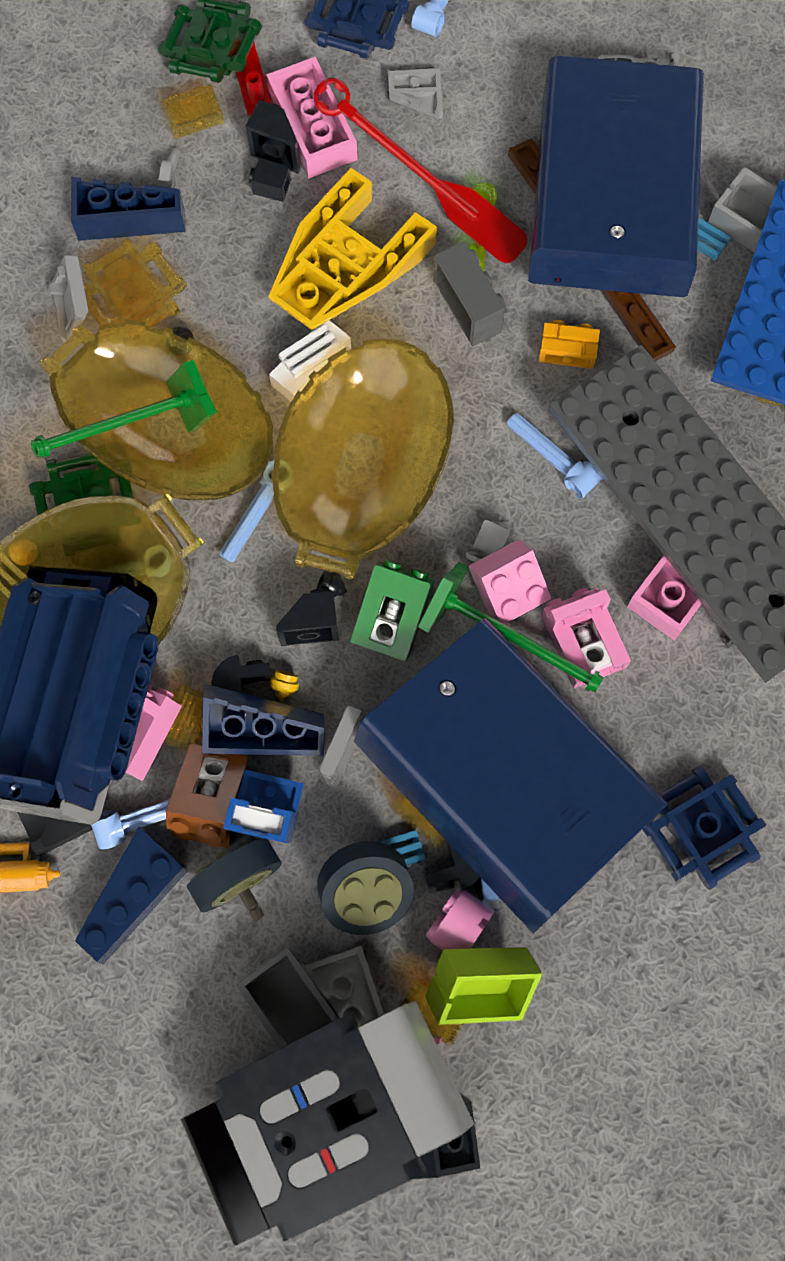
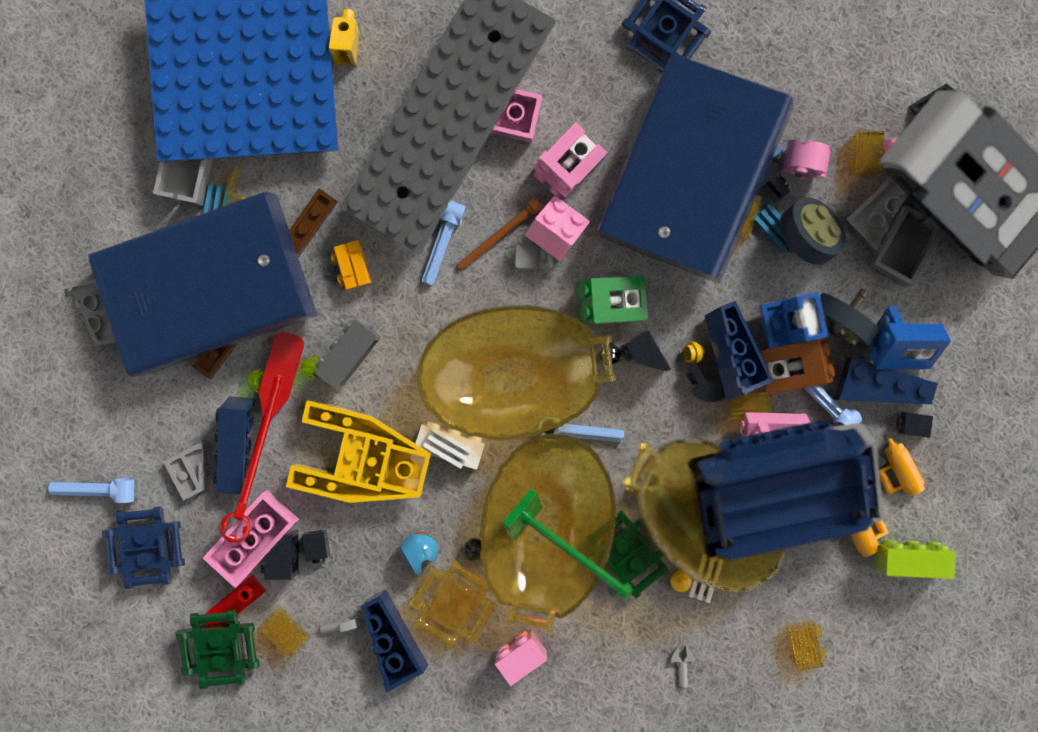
camera: 115 degrees left, 15 degrees up
light grey container [49,255,88,343] -> none
light grey container [320,705,364,787] -> none
green tile [418,562,604,692] -> none
lime piece [425,947,542,1025] -> none
none -> dark blue wedge [213,396,256,494]
none -> clear yellow bracket [226,166,247,200]
none -> dark azure helmet [400,532,438,576]
none -> dark orange piece [457,196,544,270]
none -> bright pink brick [495,630,547,686]
none -> blue brick [869,306,951,369]
none -> black brick [896,412,933,438]

